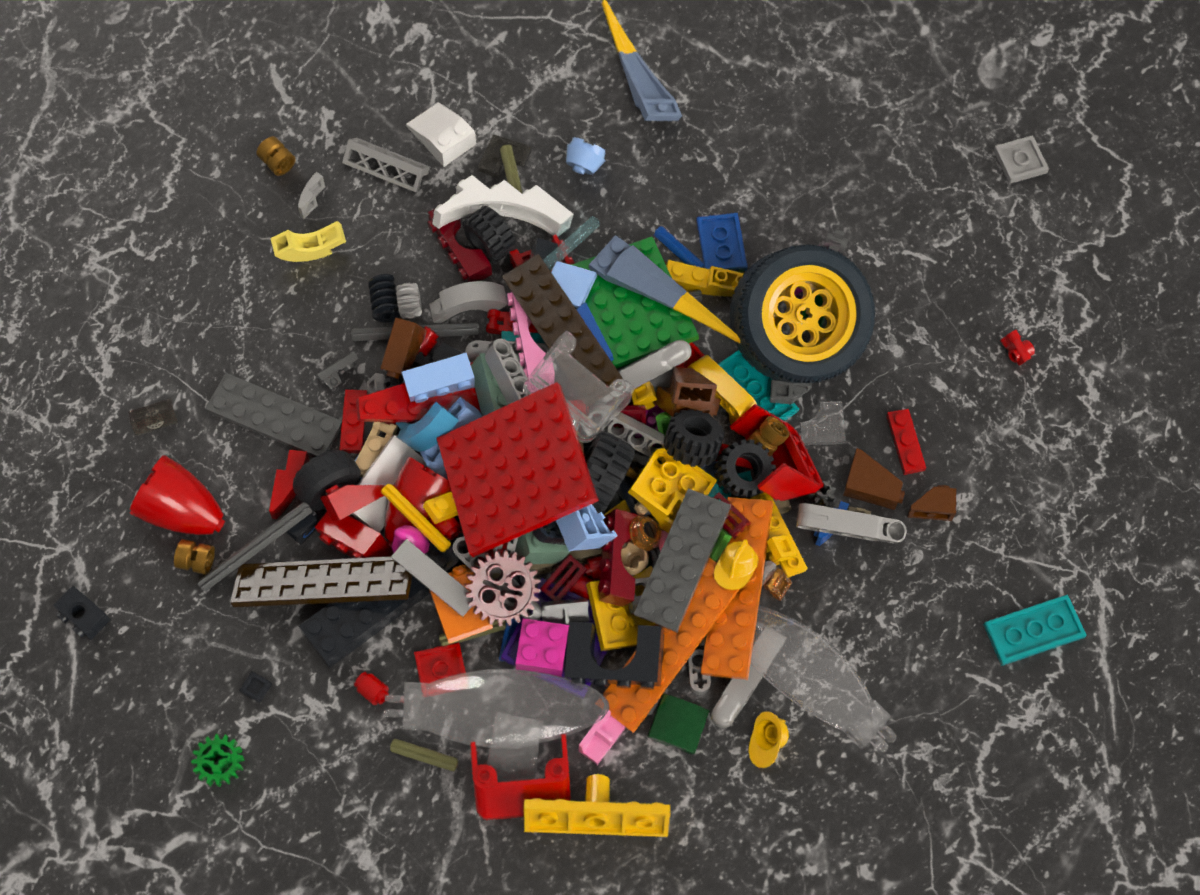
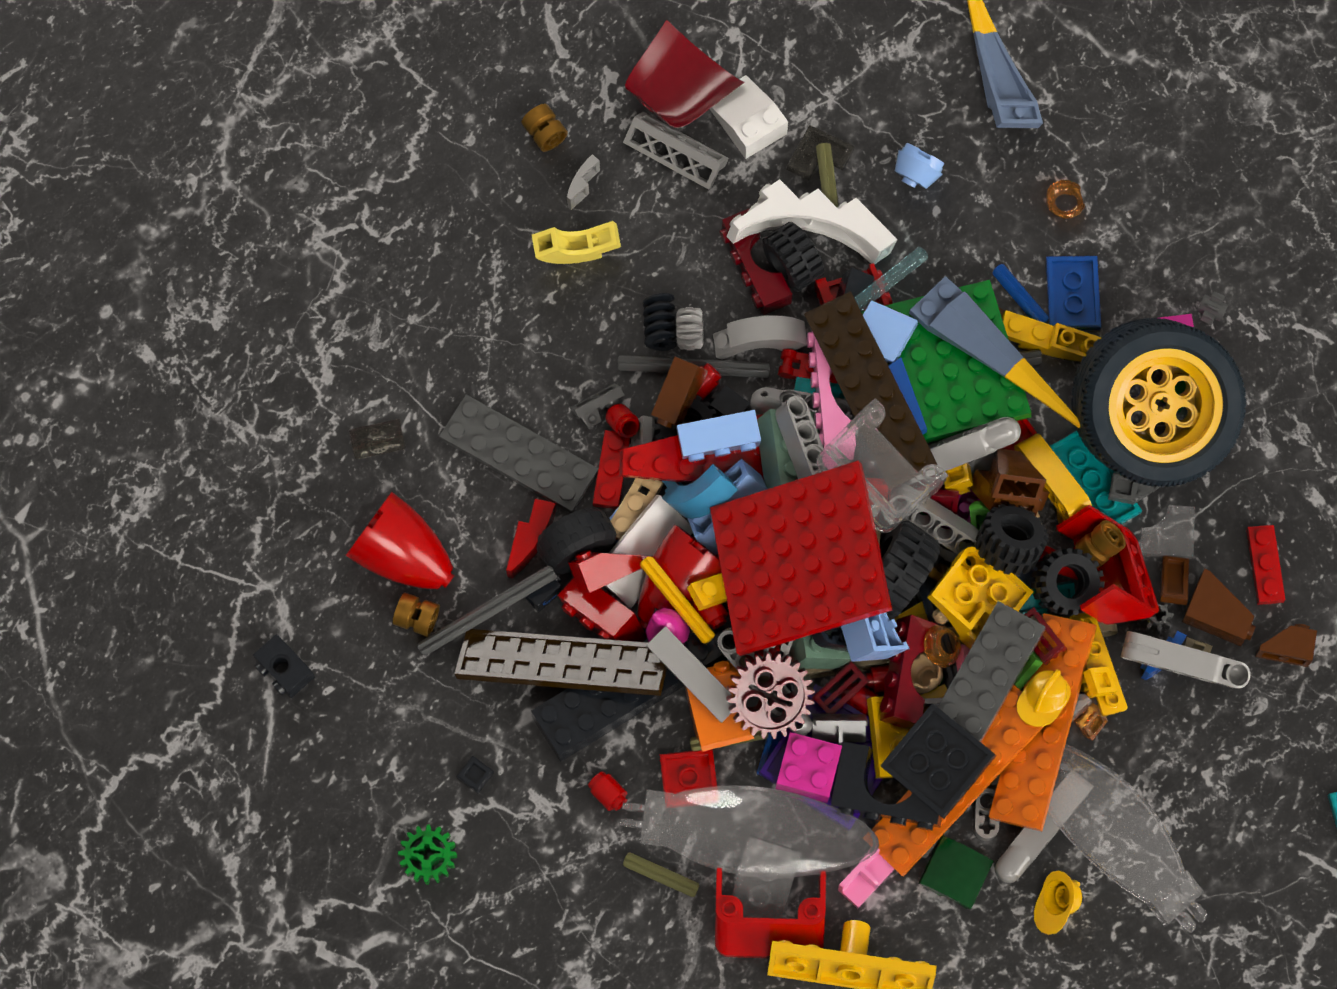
camera: 10 degrees right, 5 degrees up
none -> red brick [606,404,639,438]
none -> dark red piece [625,20,744,128]
none -> black plate [880,703,996,819]
none -> clear orange piece [1046,180,1085,219]
none -> reddish brown tile [1160,555,1189,605]

